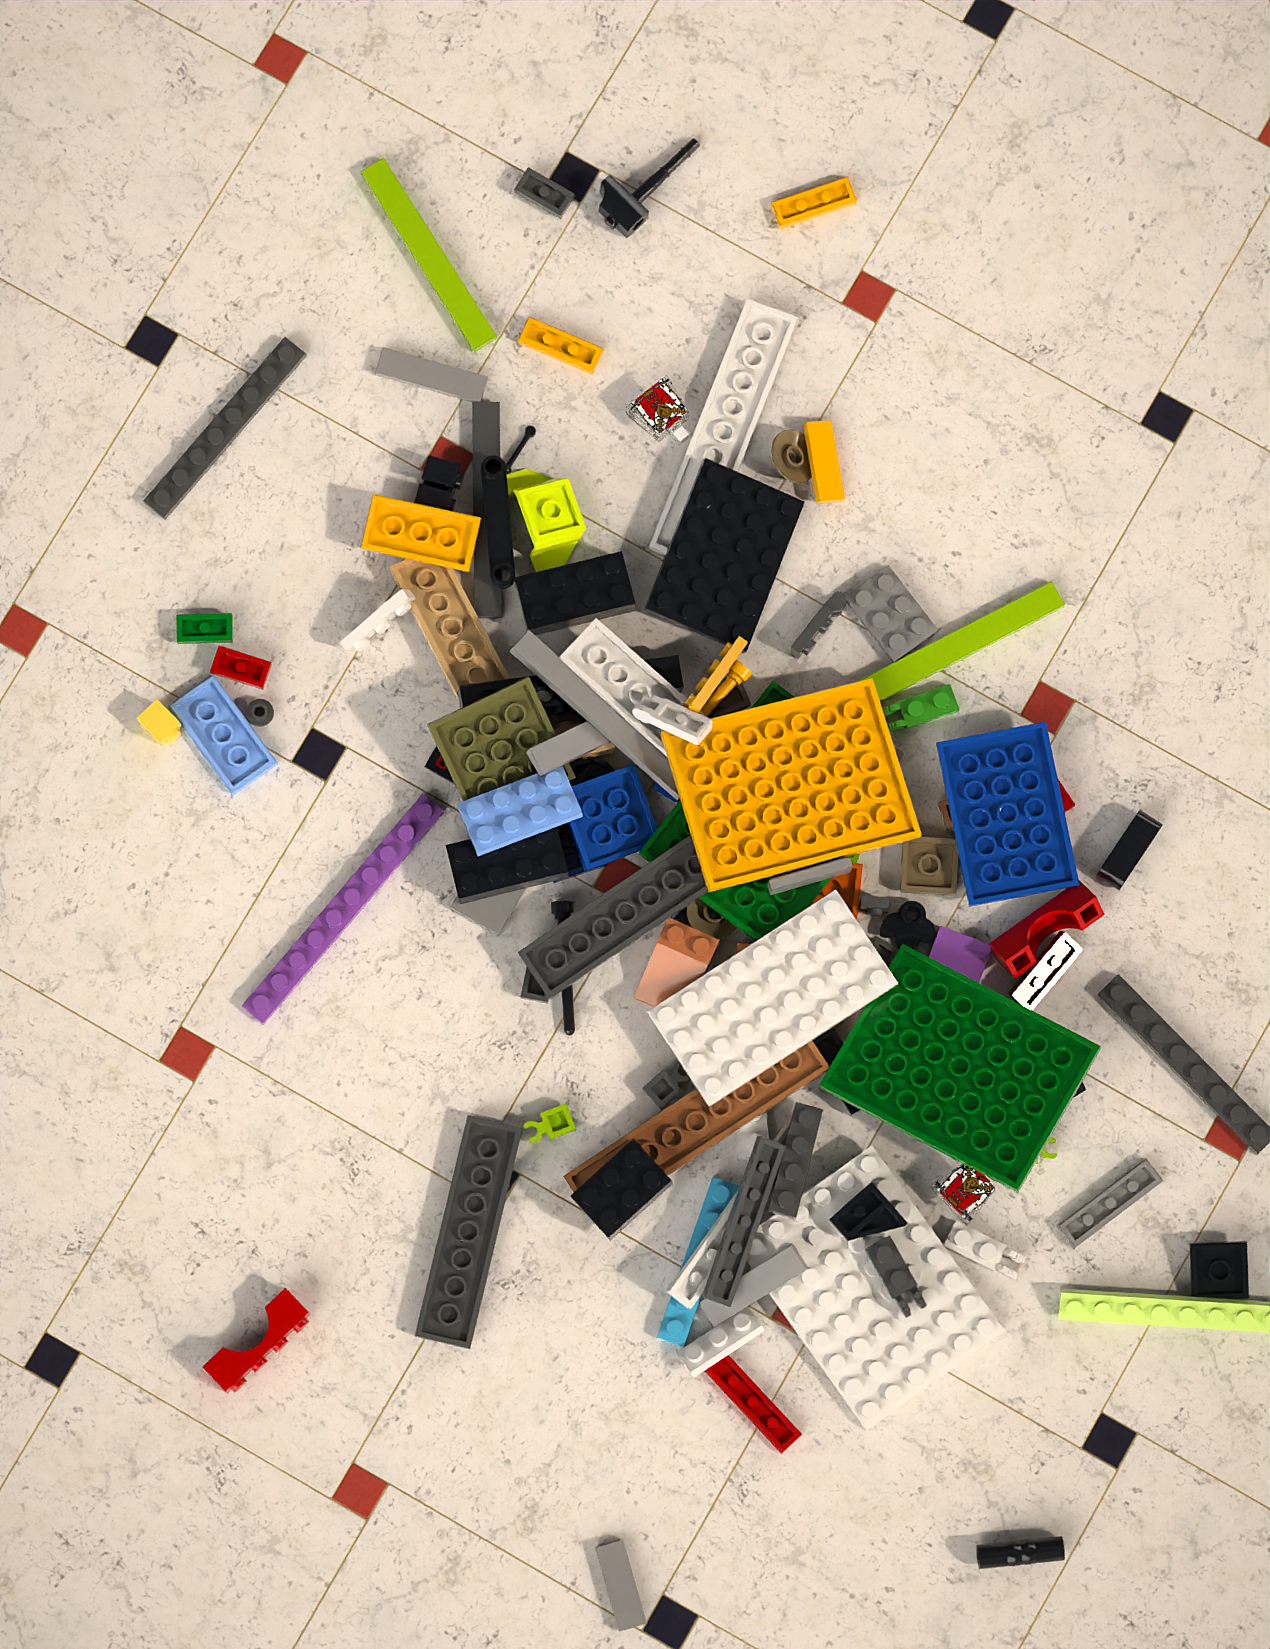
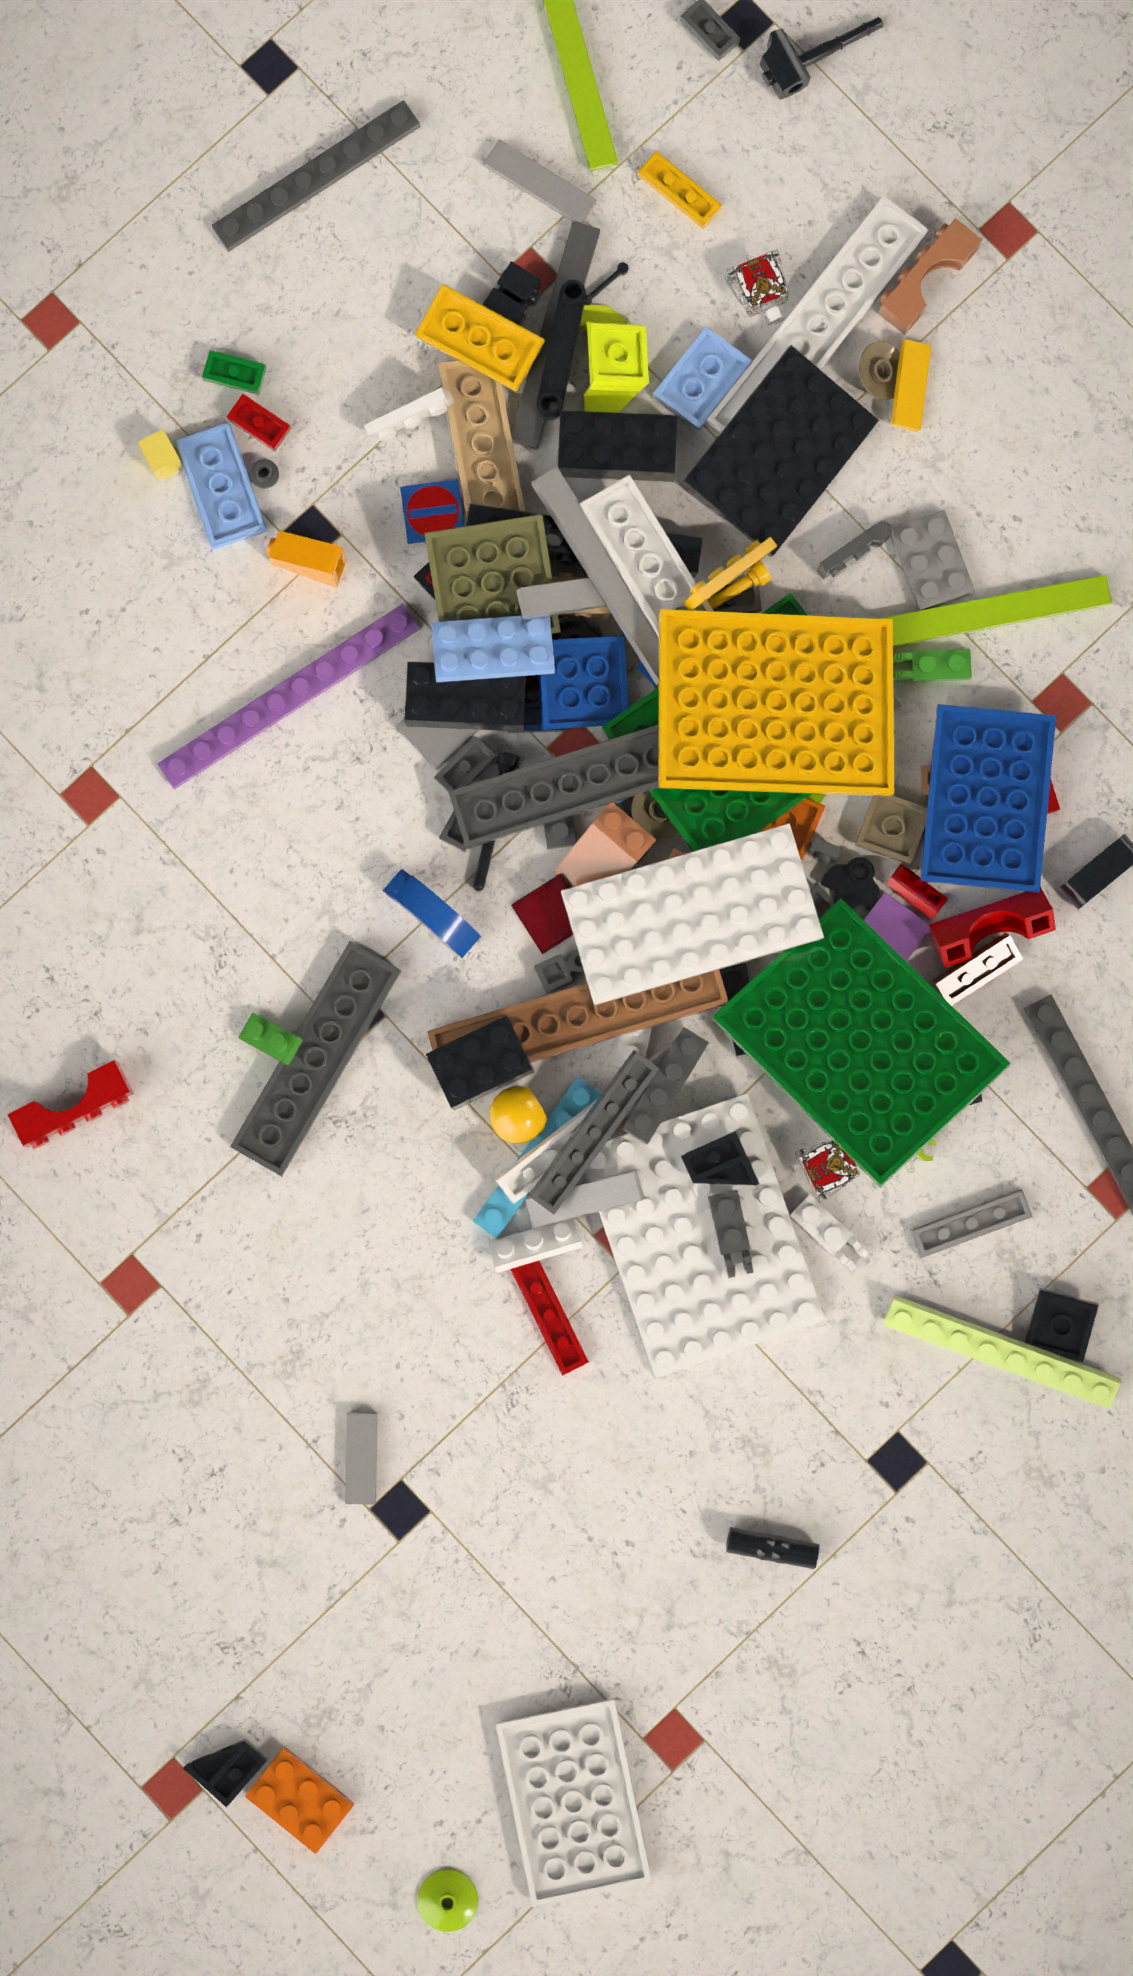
camera: 20 degrees right, 5 degrees up
lime plate [523,1103,576,1143] -> none
white hinge [632,693,713,746] -> none
light grey tile [767,857,853,895] -> none
yellow tile [771,176,857,229] -> none
none -> bright green plate [238,1012,303,1066]
none -> light orange slope [266,531,347,588]
none -> blue arch [382,869,481,958]
none -> piece [400,479,464,544]
none -> dark grey plate [434,736,497,792]
none -> yellow helmet [489,1085,547,1144]
none -> dark red piece [511,873,573,955]
none -> dark grey plate [544,815,576,849]
none -> light blue plate [653,326,752,431]
none -> nougat arch [878,218,982,335]
none -> red plate [885,864,948,919]

